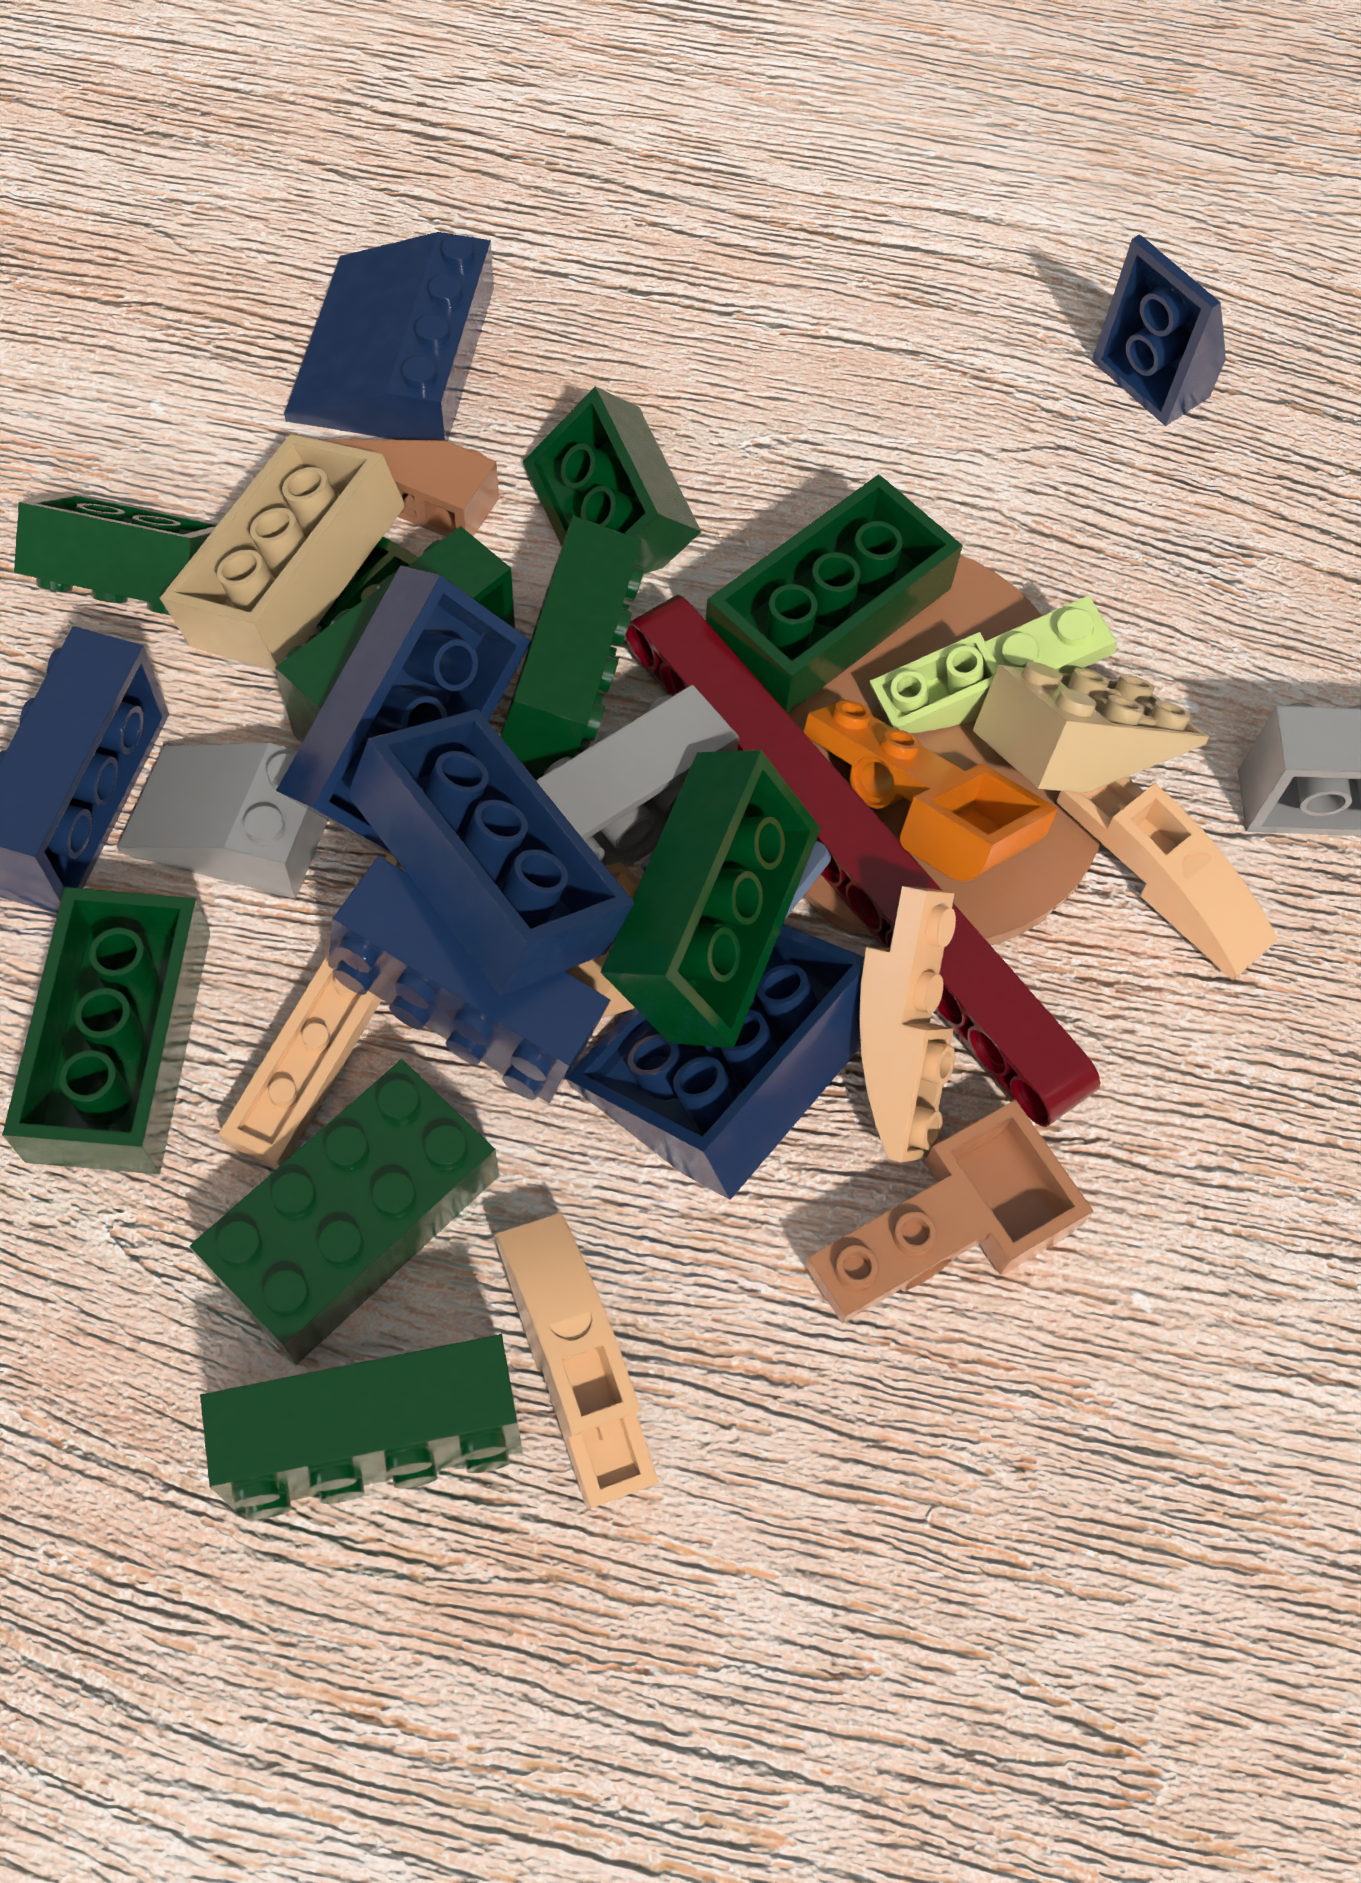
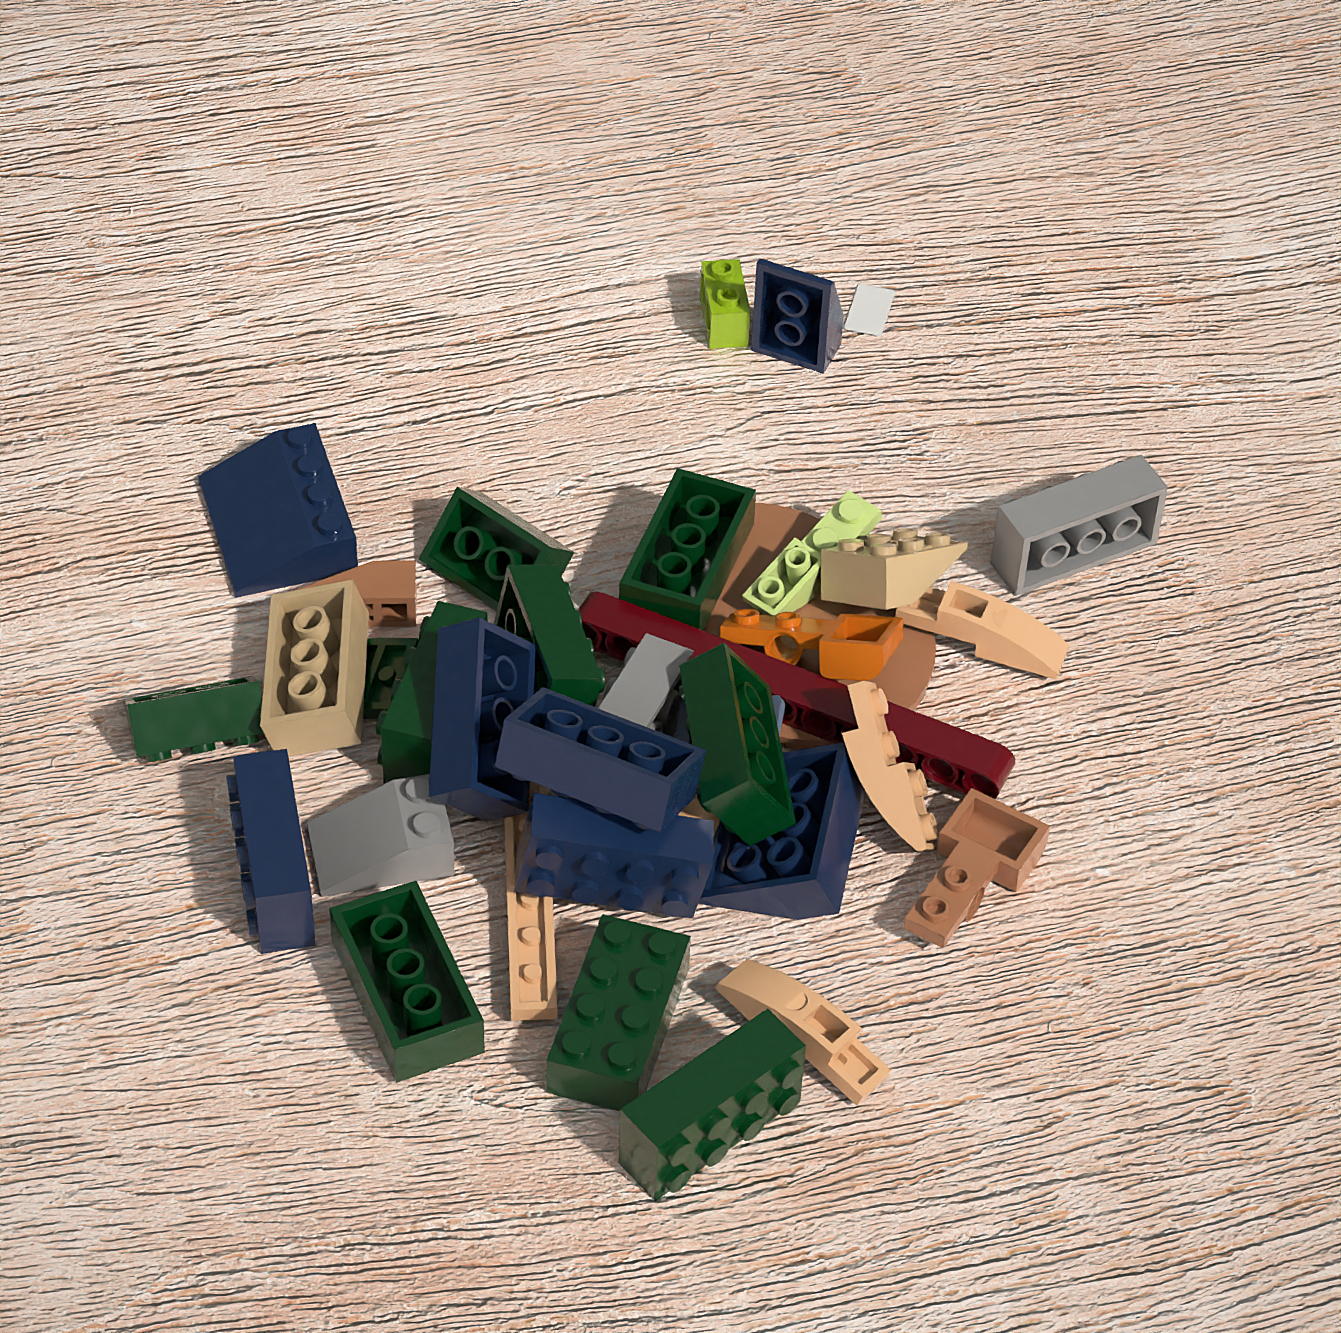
camera: 25 degrees left, 15 degrees down
none -> lime brick [699,259,751,349]
none -> white sticker [844,284,896,336]

